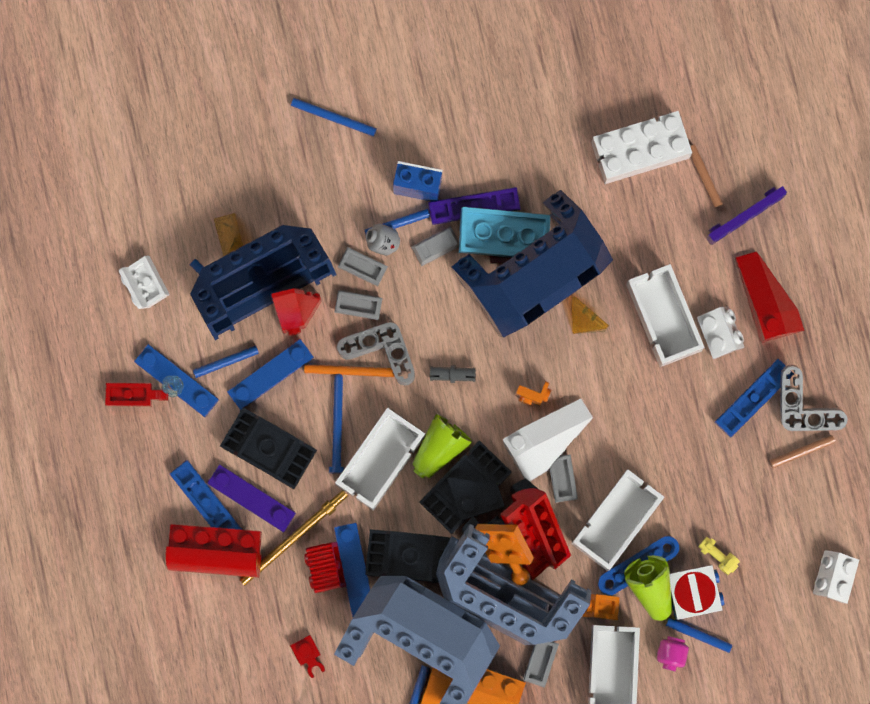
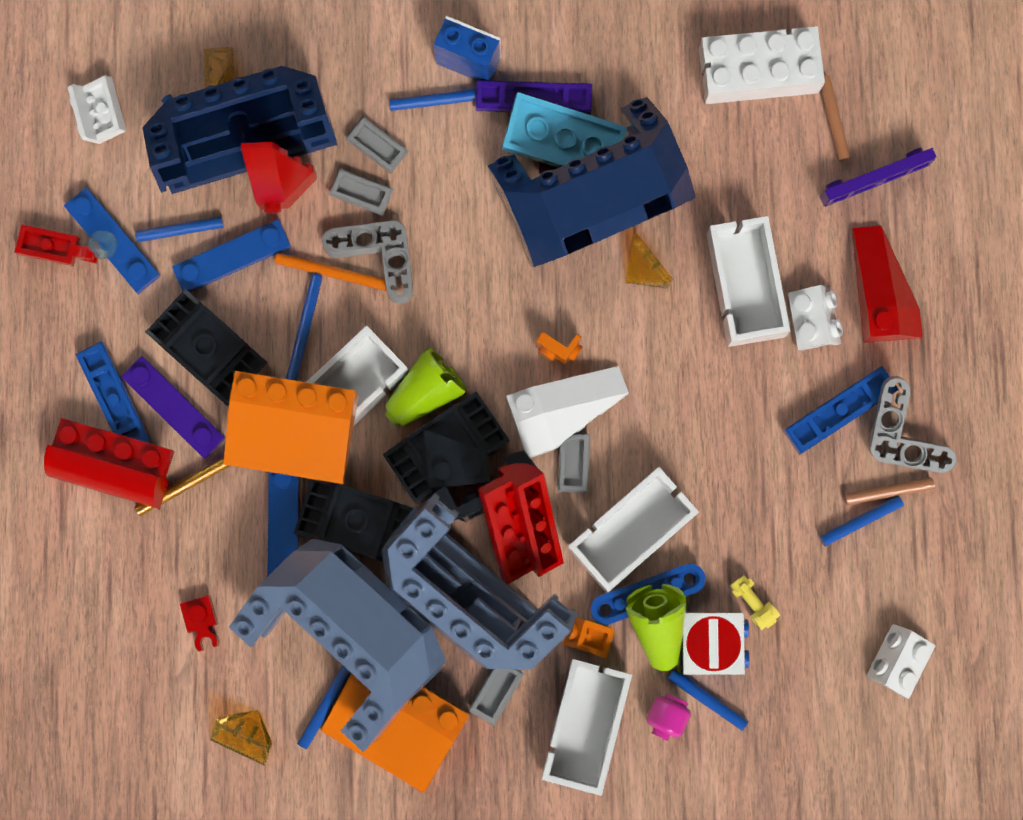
camera: 15 degrees right, 0 degrees up
red brick [304,542,346,593] -> none
light grey head [366,223,400,256] -> none
light grey tile [411,226,459,267] -> none
dark grey pin [430,365,476,383] -> none
orange plate [475,524,534,586] -> none
none -> orange slope [223,371,359,484]
none -> blue bar [819,496,904,547]

